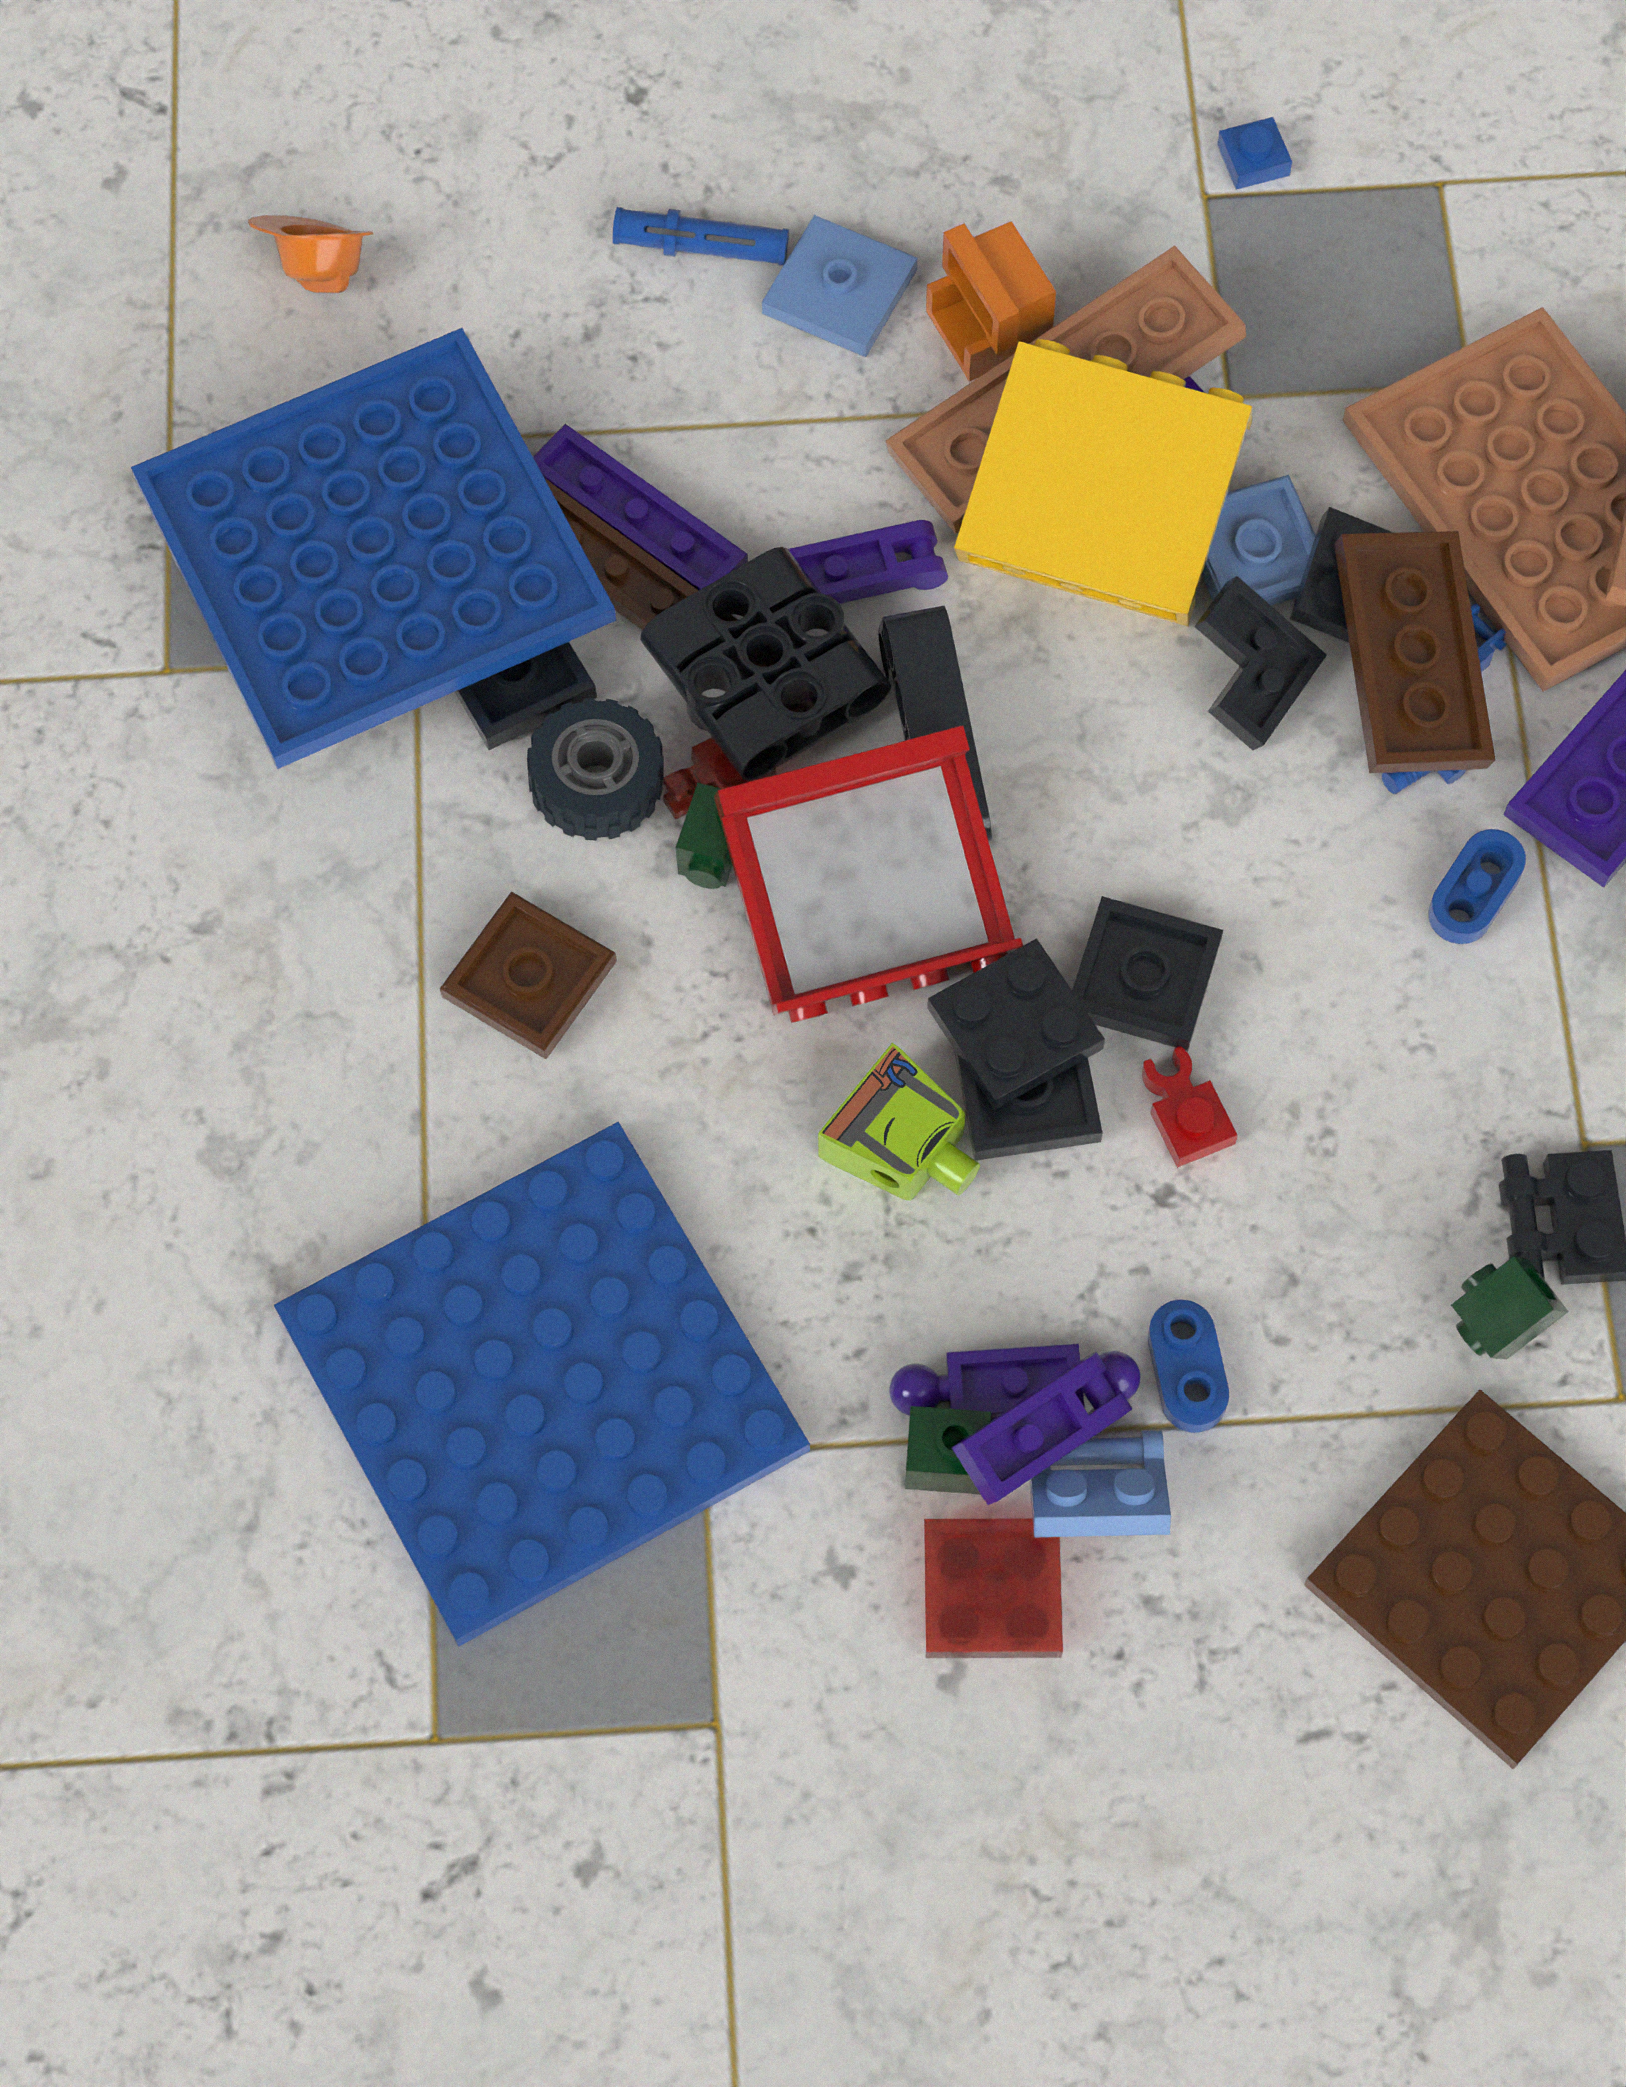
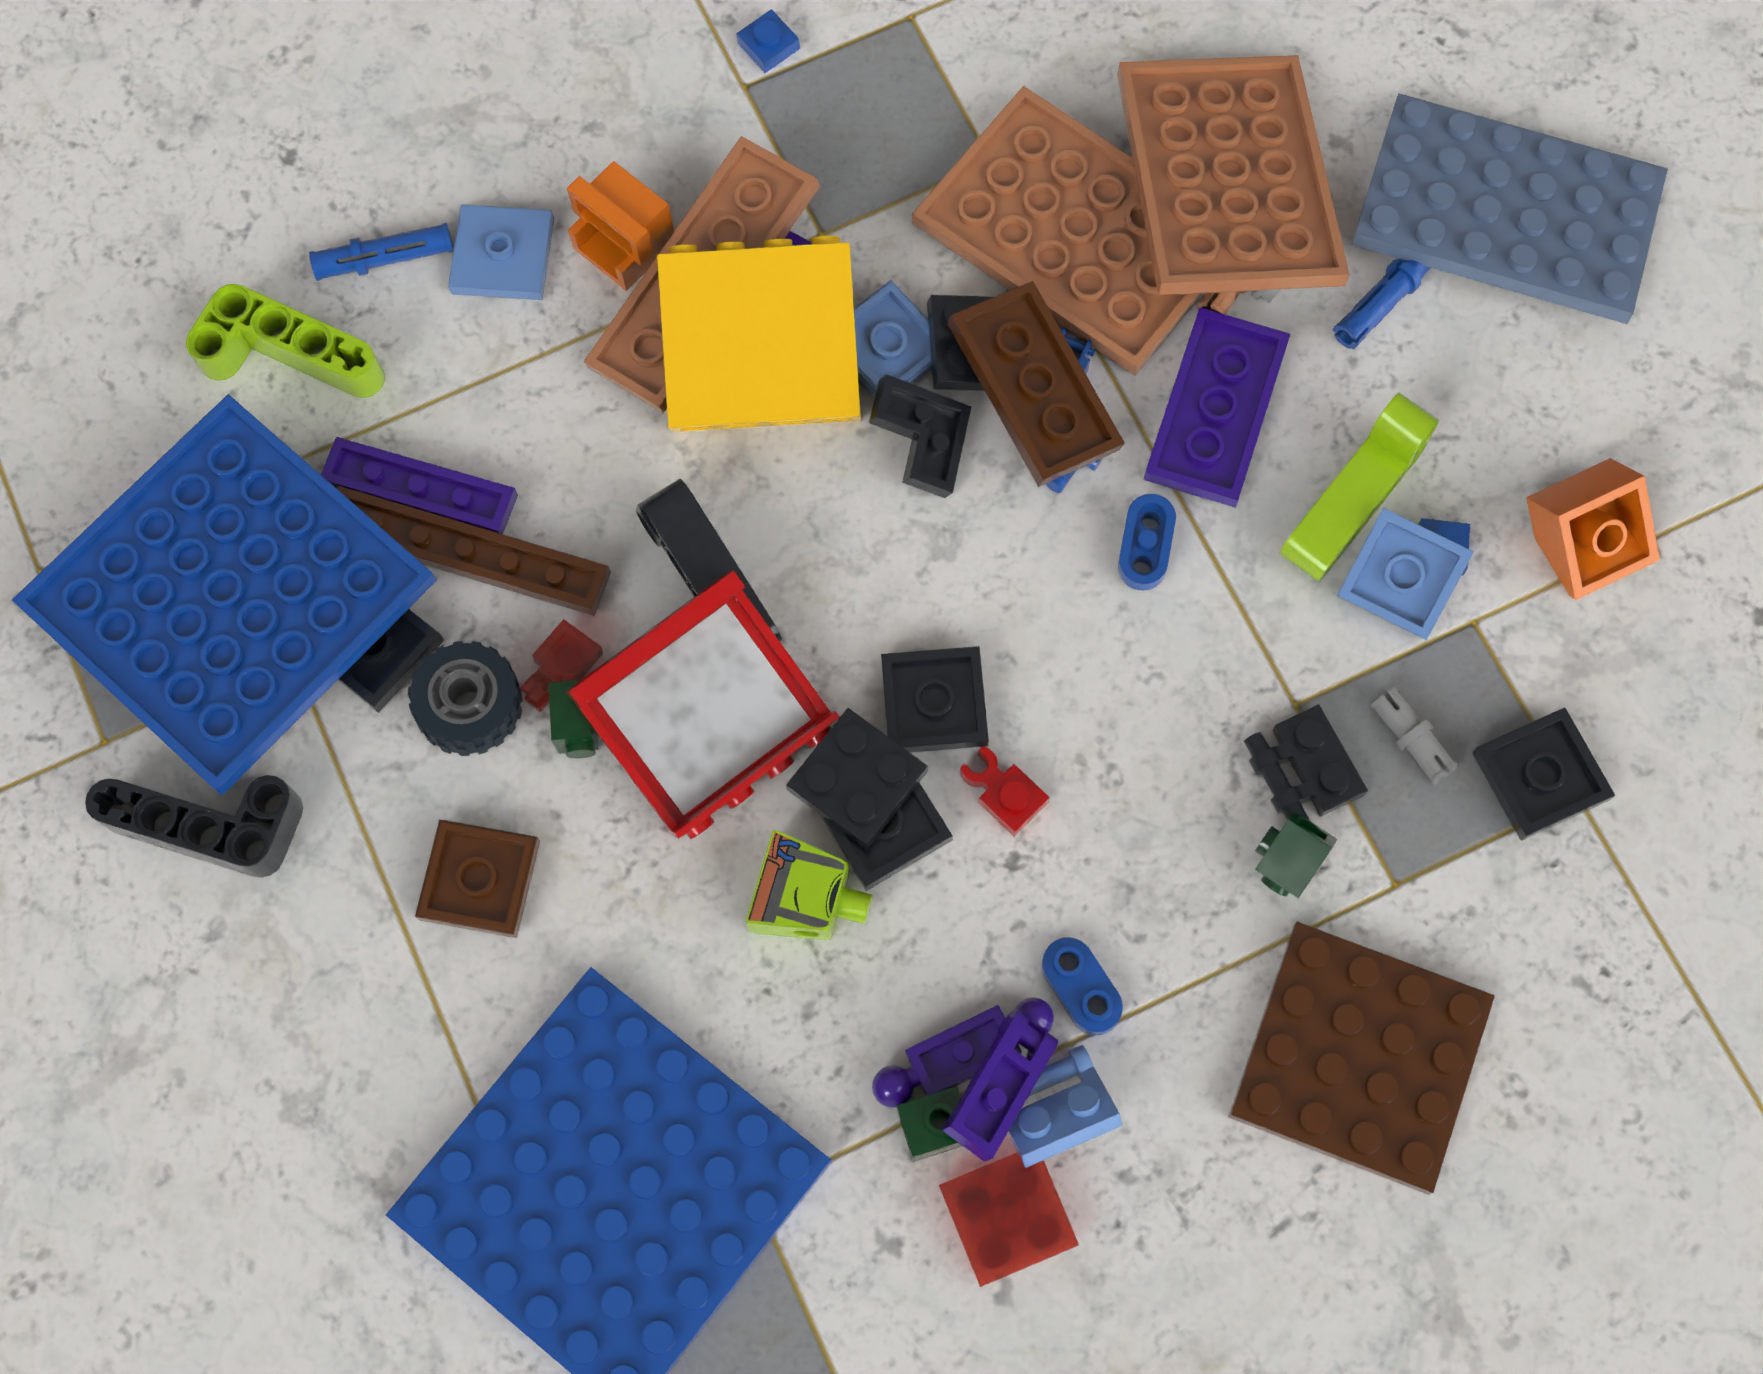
camera: 20 degrees left, 5 degrees up
orange piece [248,215,373,293] -> none
black connector [640,547,891,781] -> none
dark purple plate [788,520,949,604] -> none
none -> black beam [85,775,303,878]
none -> lime beam [186,284,385,398]

